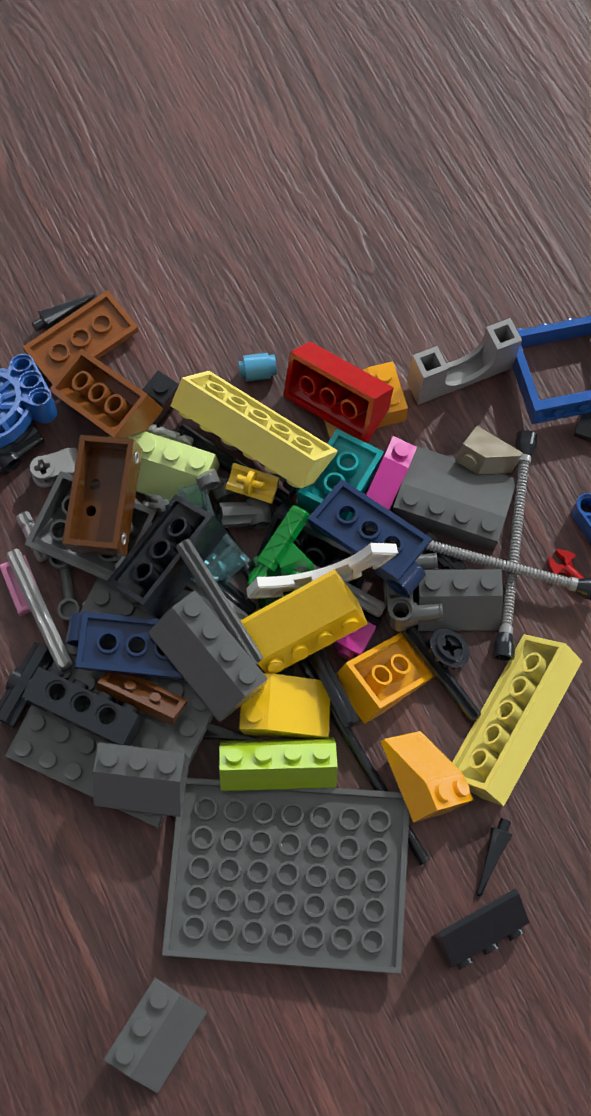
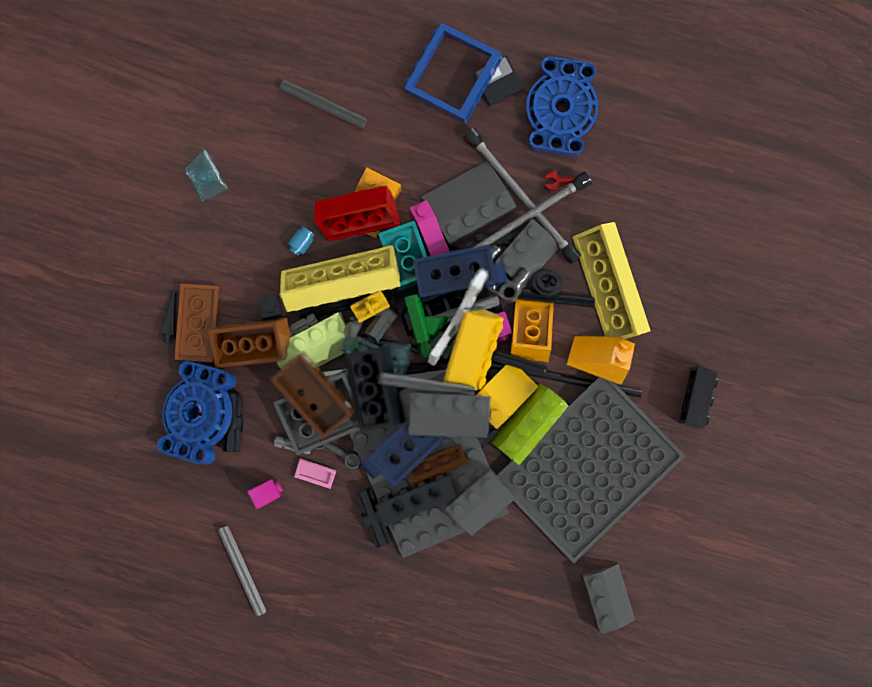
camera: 45 degrees left, 15 degrees up
light grey axle [6,549,73,671] -> none
light grey piece [30,448,78,488] -> none
dark grey axle [142,493,169,512] -> none
light grey arch [407,318,522,405] -> none
dark tan slope [455,426,523,475] -> none
black piece [476,818,513,896] -> none
none -> clear light blue slope [185,150,228,202]
none -> dark grey axle [279,80,367,128]

